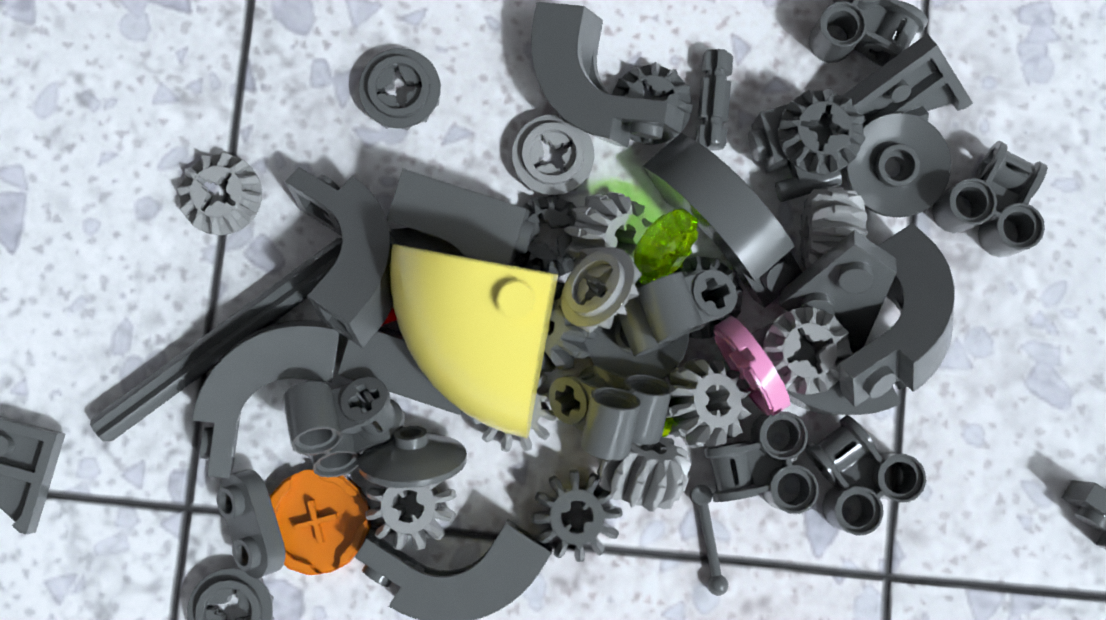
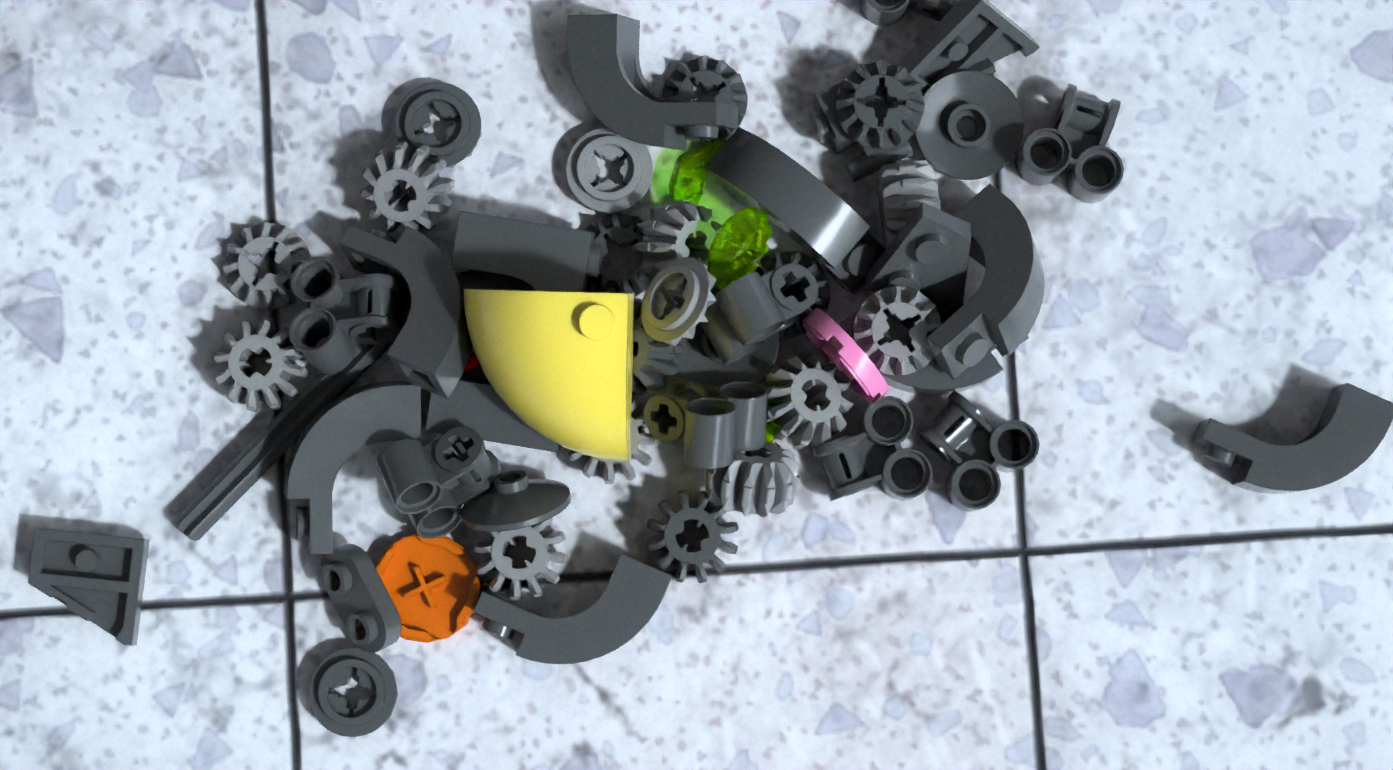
camera: 10 degrees left, 0 degrees up
dark grey hinge [690,485,728,596] -> none
dark grey axle [696,49,733,151] -> none
none -> light grey gear [213,318,308,412]
none -> dark grey piece [289,257,401,374]
none -> light grey gear [359,141,455,233]
none -> clear neon green arm [668,137,726,205]

